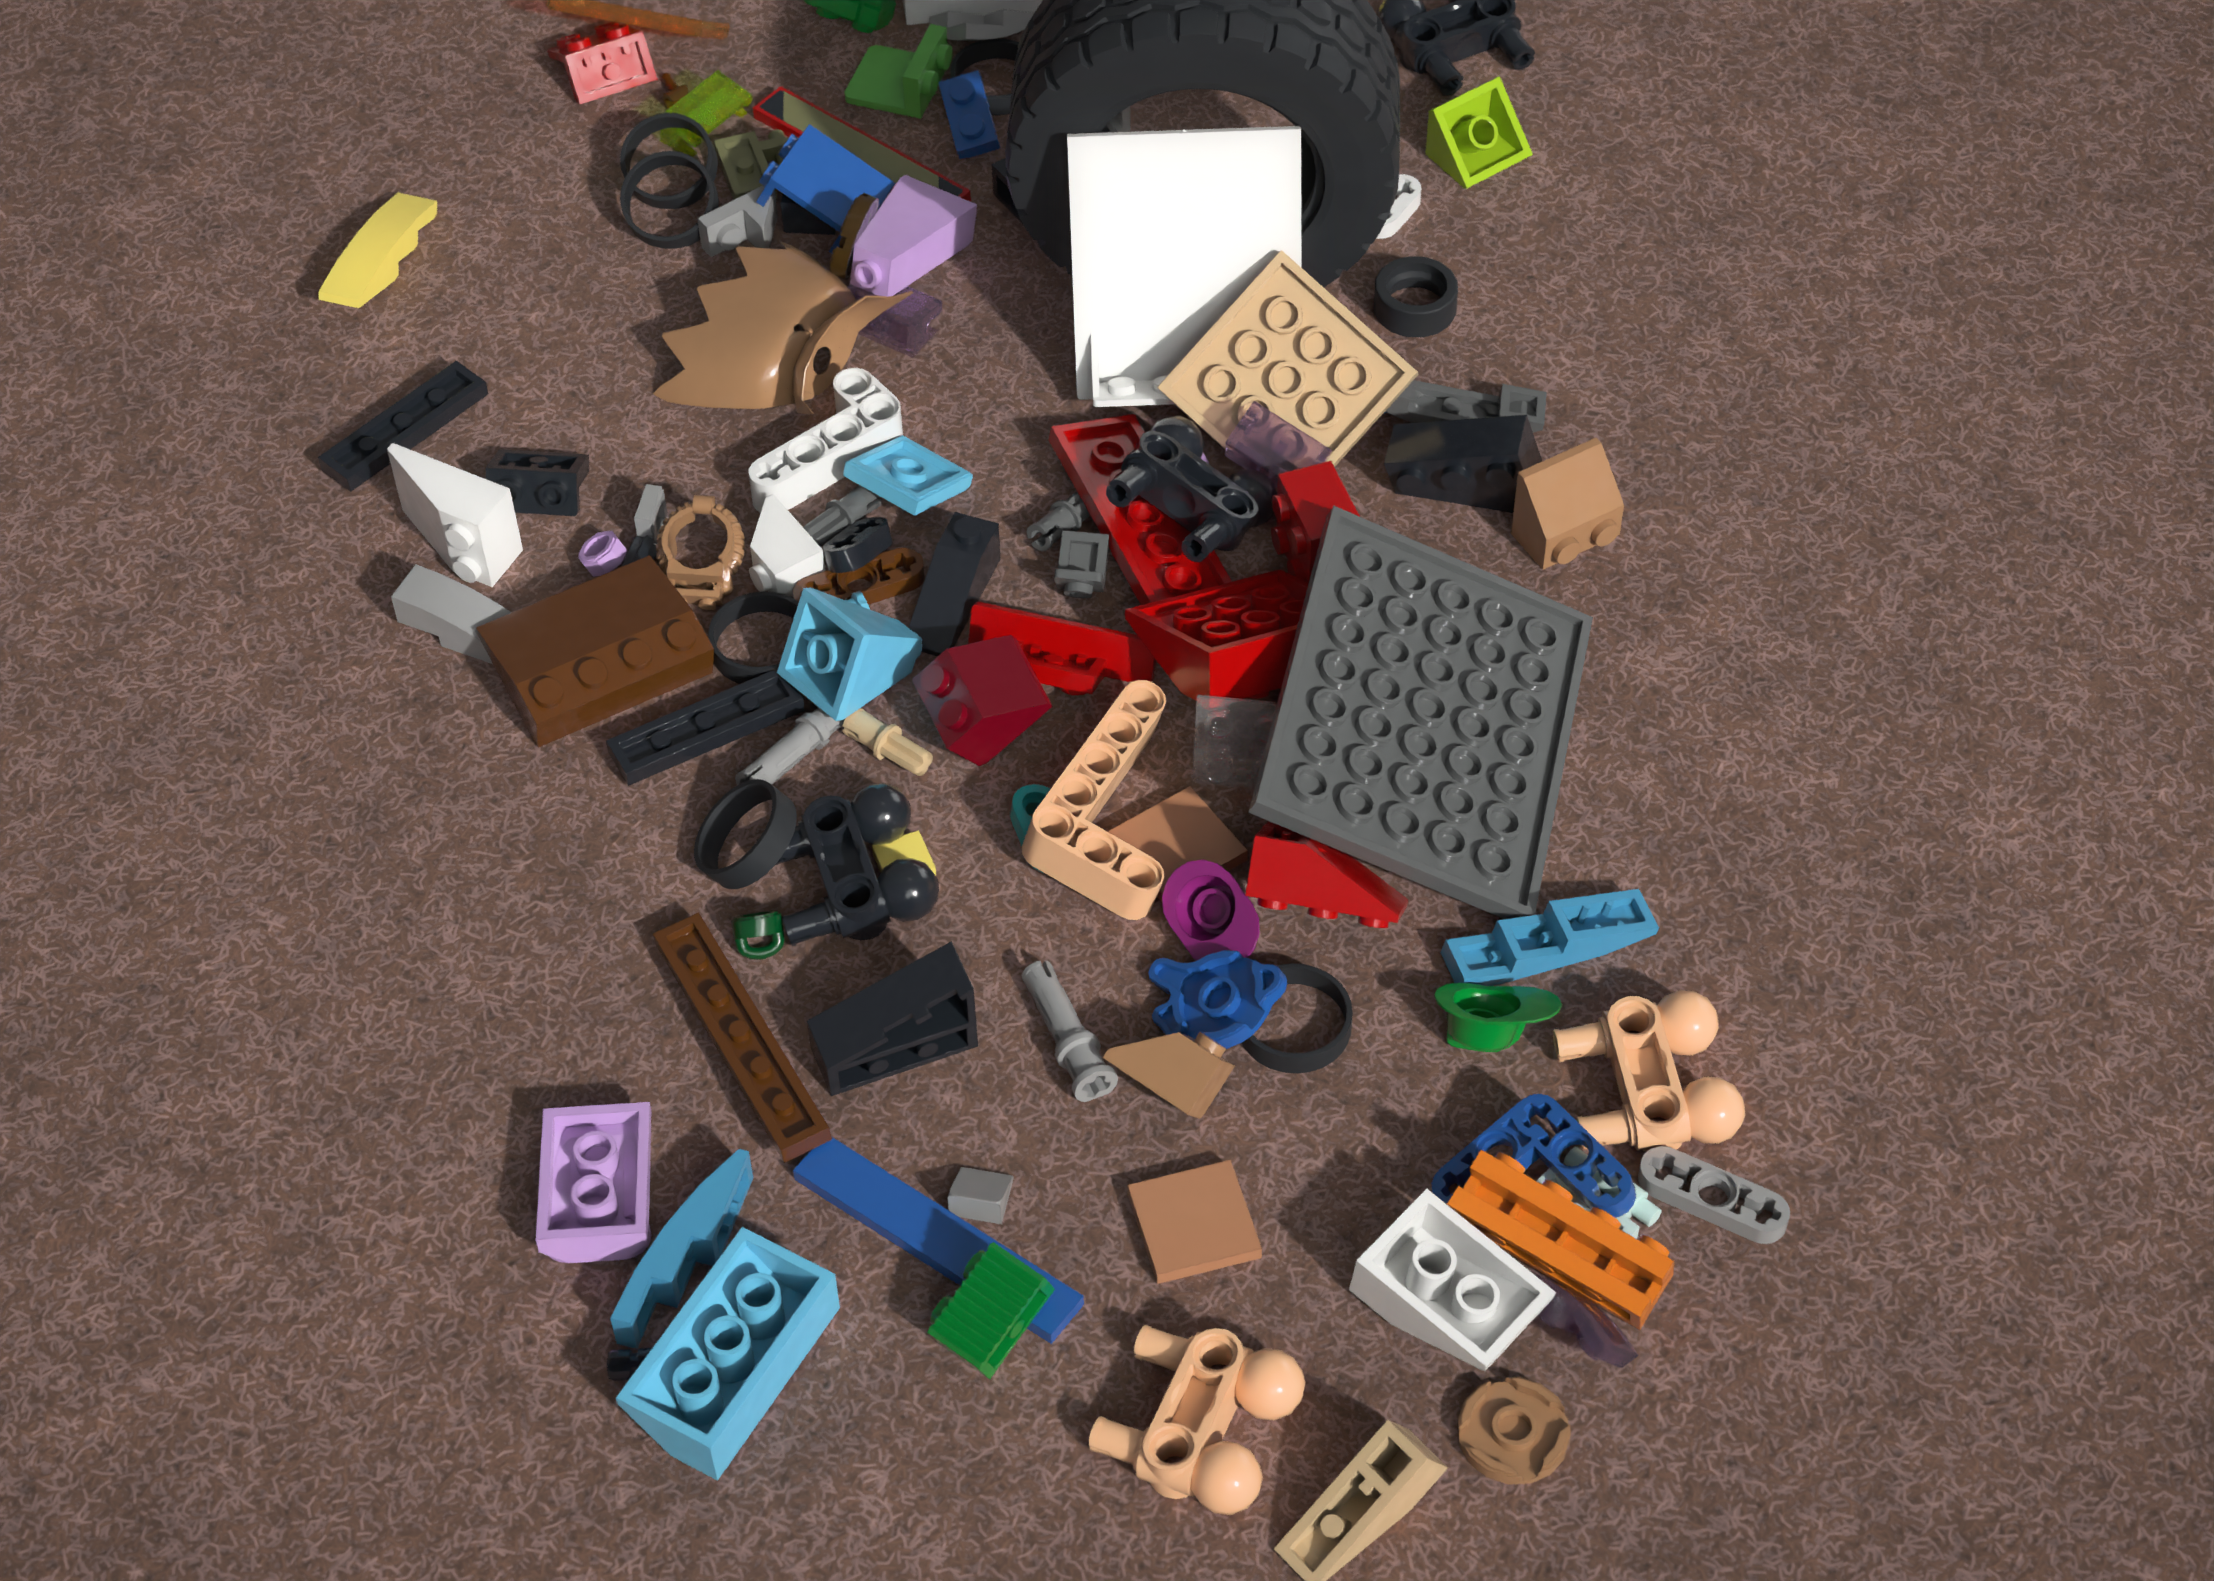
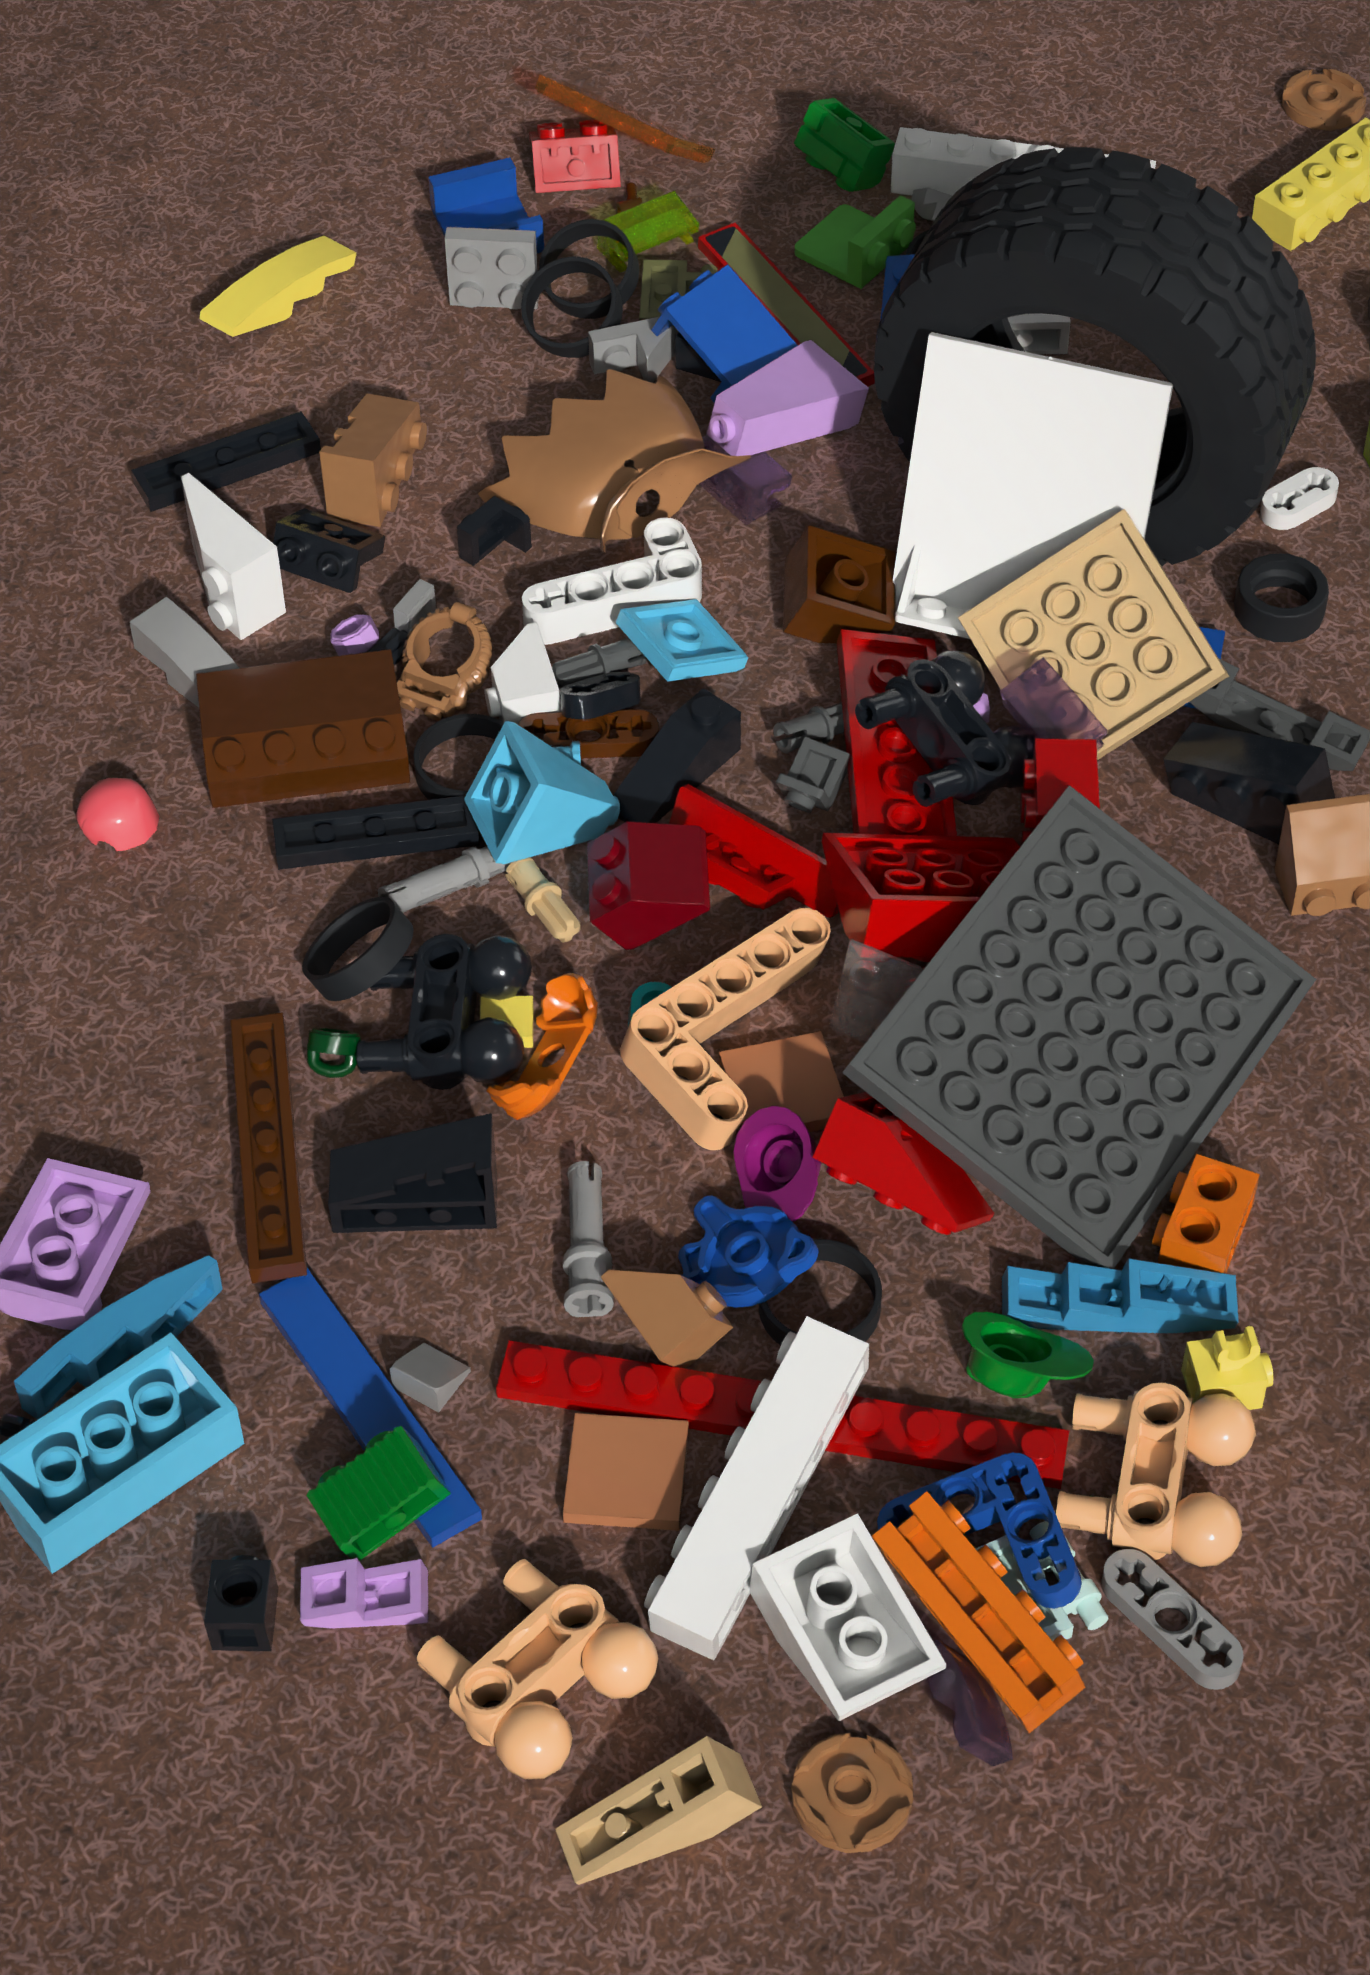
camera: 20 degrees right, 0 degrees up
dark brown tile [830,193,879,280] -> none
none -> coral hair [76,778,160,851]
none -> black brick [204,1555,278,1651]
none -> lavender slope [300,1558,428,1628]
none -> medium nougat wedge [319,393,427,527]
none -> blue panel [428,158,544,254]
none -> light grey plate [445,227,539,310]
none -> black bracket [457,496,532,566]
none -> orange piece [486,973,598,1120]
none -> red plate [496,1340,1070,1489]
none -> white brick [644,1316,869,1660]
none -> reddish brown slope [783,525,895,643]
none -> orange brick [1152,1154,1260,1274]
none -> light yellow brick [1181,1326,1273,1410]

